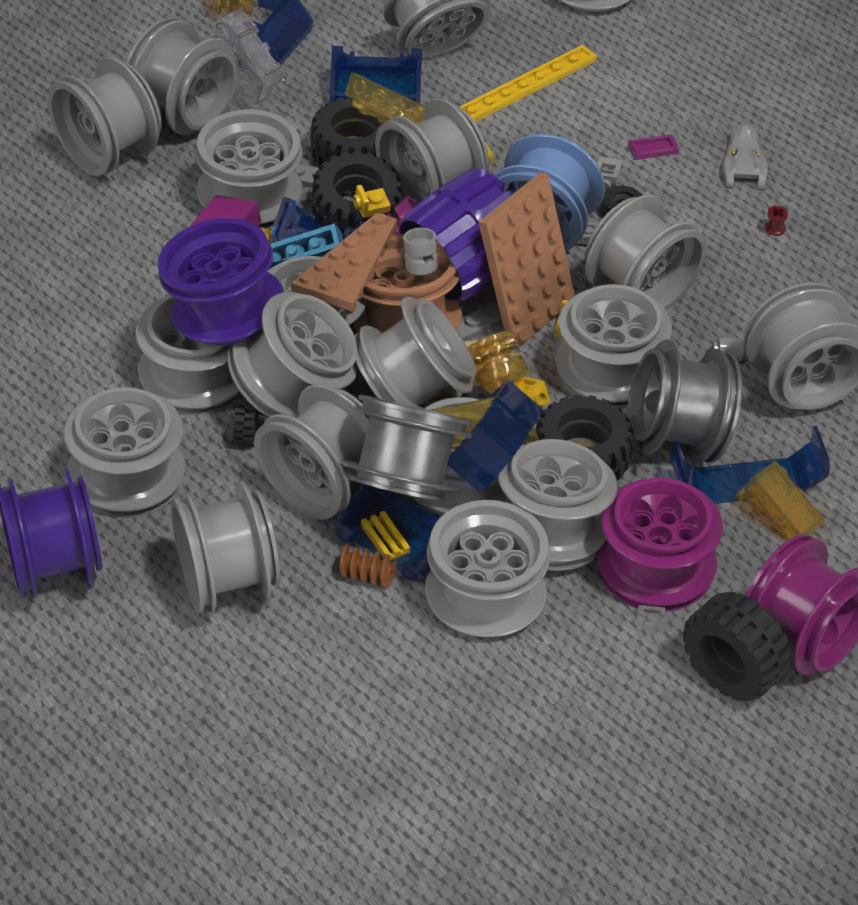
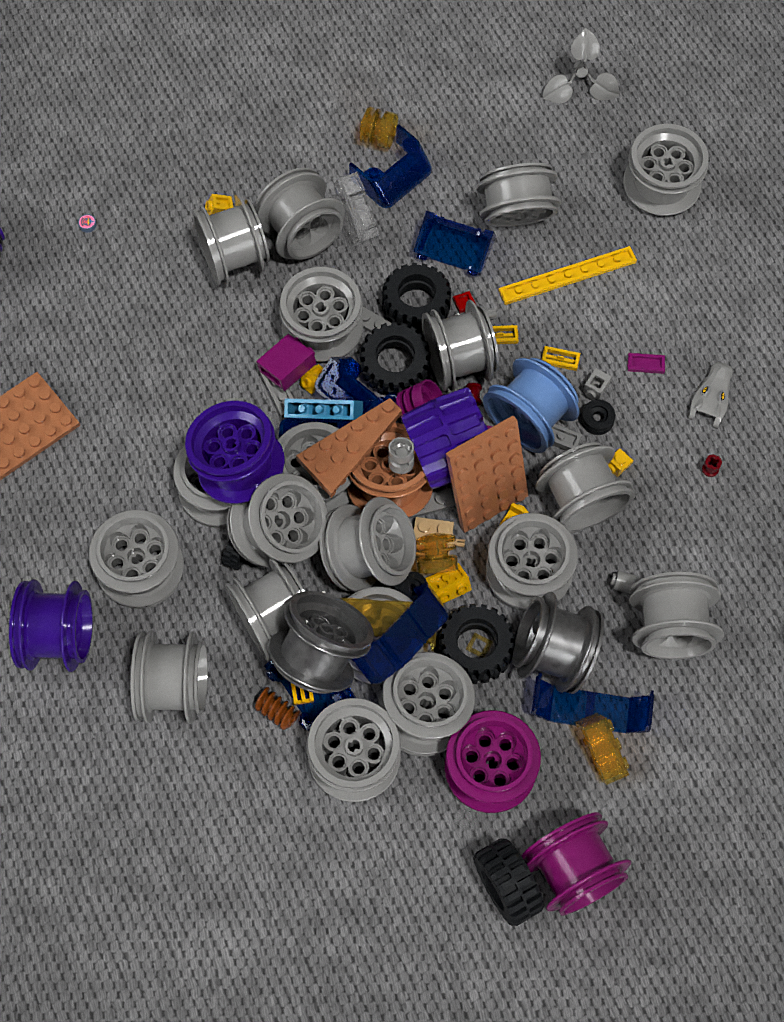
camera: 20 degrees right, 20 degrees up
clear yellow bracket [345,73,426,124] -> none
yellow bracket [353,185,391,218] -> none

